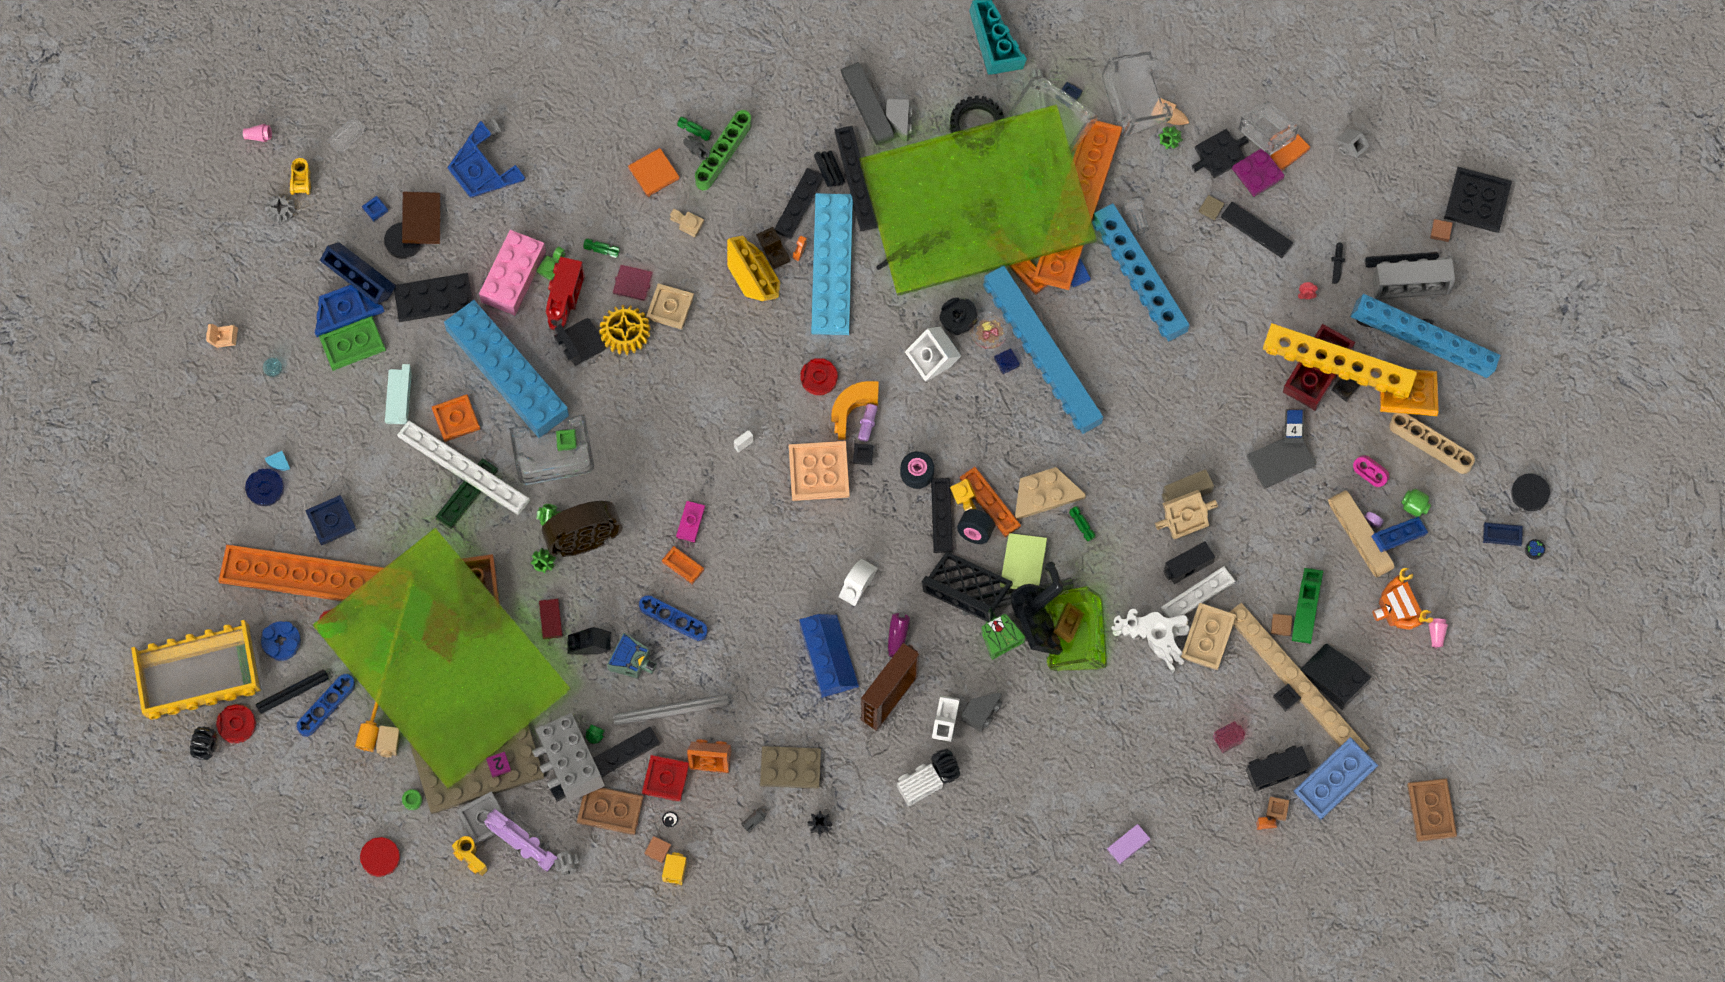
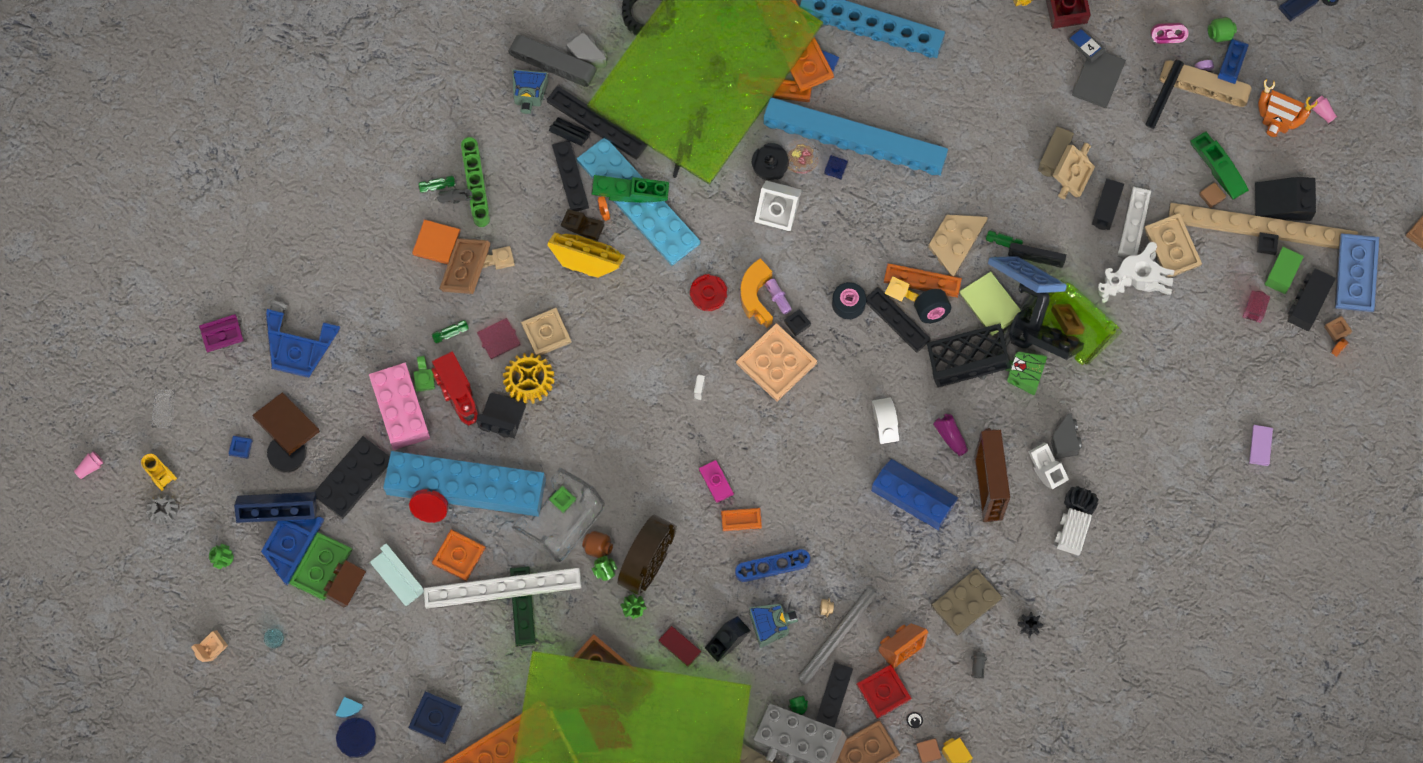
camera: 40 degrees left, 0 degrees up
none -> magenta plate [199,314,244,353]
none -> bright green gear [209,544,234,569]
none -> reddish brown brick [323,560,366,608]
none -> red tile [409,489,448,523]
none -> medium nougat tile [439,238,491,294]
none -> torso [512,69,549,114]
none -> dark orange head [582,531,613,558]
none -> green slope [591,175,669,203]
none -> tan plate [820,598,834,617]
none -> medium blue tile [988,256,1067,293]
none -> black tile [1008,242,1067,268]
none -> black axle [1145,59,1184,129]
none -> bright green panel [1265,247,1304,294]

